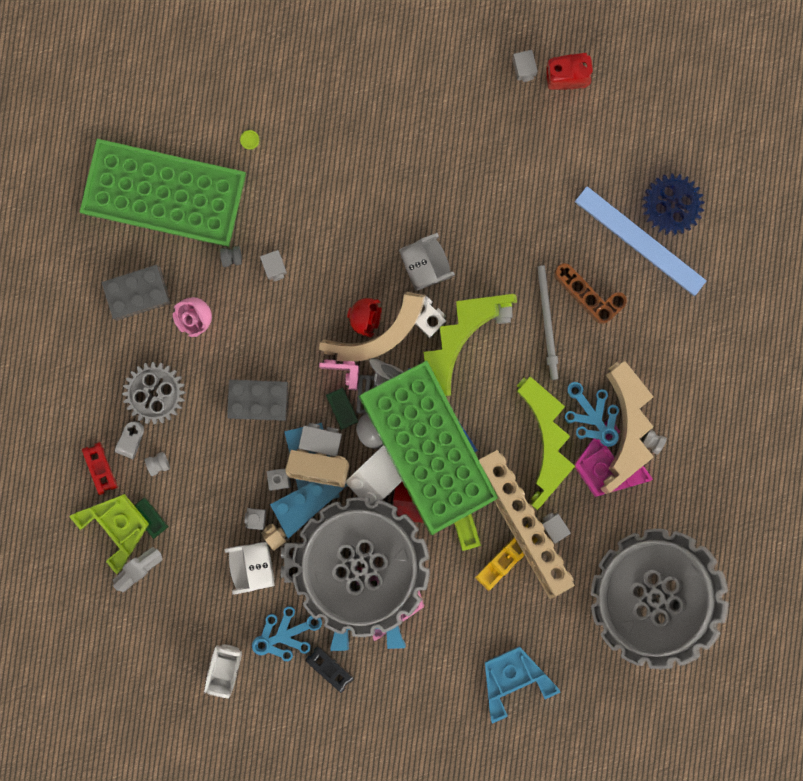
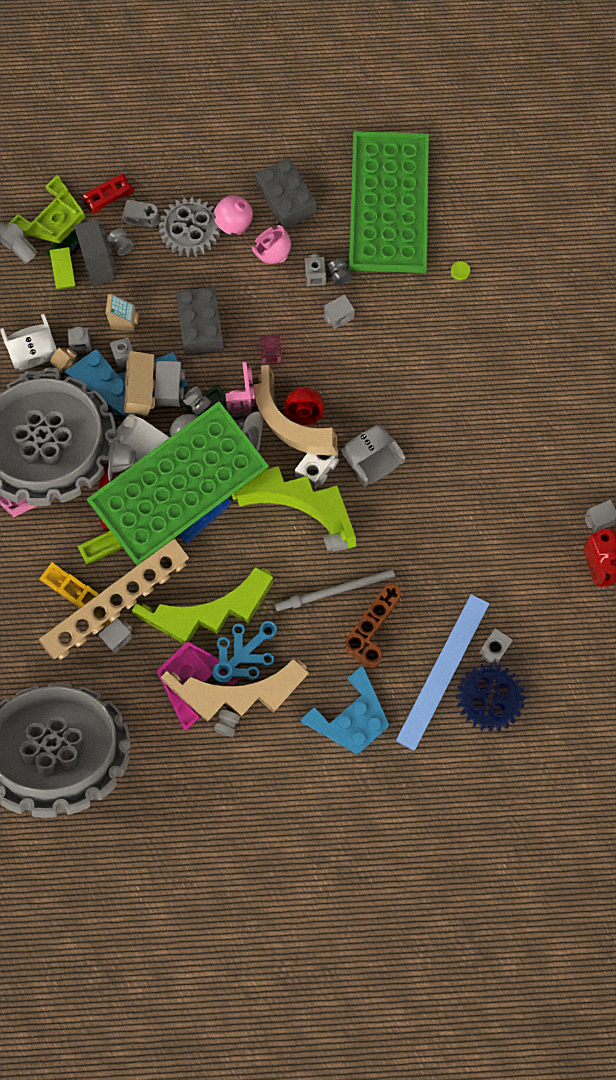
camera: 80 degrees right, 15 degrees down
none -> lime tile [50,247,76,290]
none -> dark grey brick [74,219,117,287]
none -> slope [106,294,139,331]
none -> light grey piece [108,439,136,481]
none -> light grey wheel [182,386,211,415]
none -> bright pink cylinder [214,195,253,235]
none -> clear pink brick [260,335,282,364]
none -> dark azure wing [300,666,389,755]
none -> light grey brick [305,254,326,286]
none -> light grey brick [479,628,513,665]

